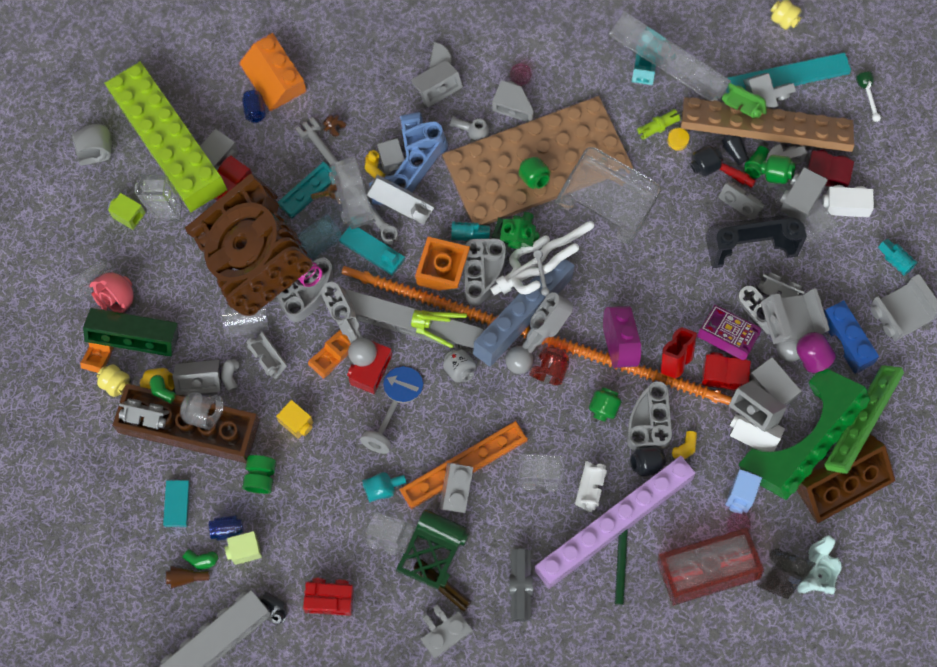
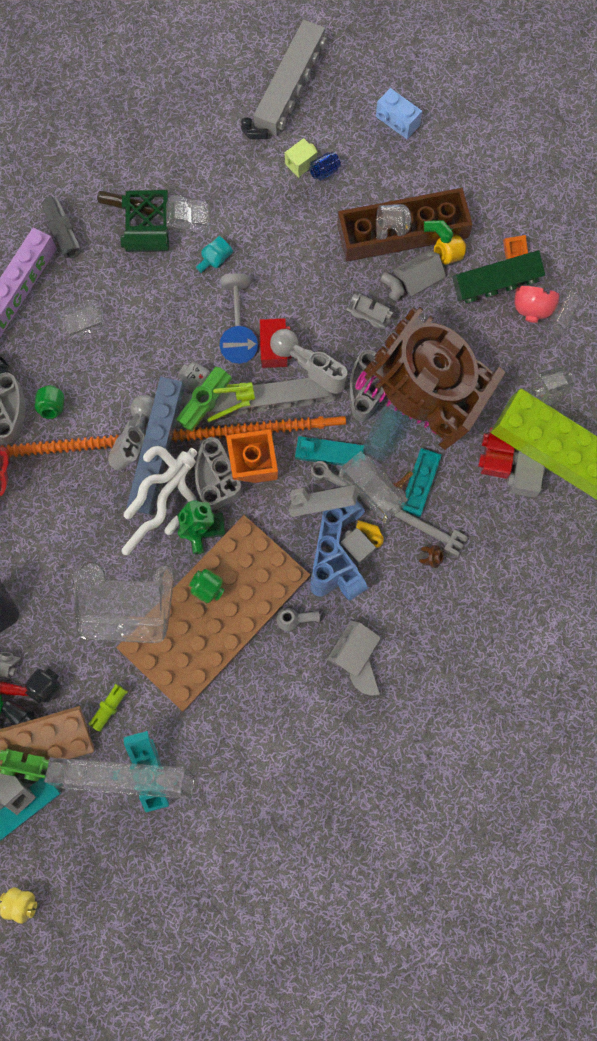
camera: 155 degrees right, 5 degrees up
light yellow piece [97,364,130,397] -> none
lime brick [108,193,145,230] -> none
light grey hinge [119,399,170,429] -> none
teal tile [163,480,190,527] -> none
reddish brown cone [166,566,209,589] -> none
green arm [182,549,218,570] -> none
orange slope [239,33,306,112] -> none
clear blue brick [242,90,266,123] -> none
green wheel [242,455,276,494] -> none
yellow brick [276,400,313,439] -> none
red brick [303,578,354,616] -> none
orange slope [308,330,351,379] -> none
orange tile [399,421,528,510] -> none
light grey hinge [421,605,473,659] -> none
light grey brick [439,463,473,513] -> none
teal hinge [451,221,490,241] -> none
light grey slope [492,80,534,122] -> none
clear pink tile [510,63,531,85] -> none
clear red helmet [529,347,570,385] -> none
light grey hinge [533,250,549,296] -> none
white hinge [575,461,607,512] -> none
magenta brick [603,306,641,368] -> none
yellow tile [667,128,689,150] -> none
none -> bright green piece [176,366,232,432]
none -> light blue brick [376,88,422,139]

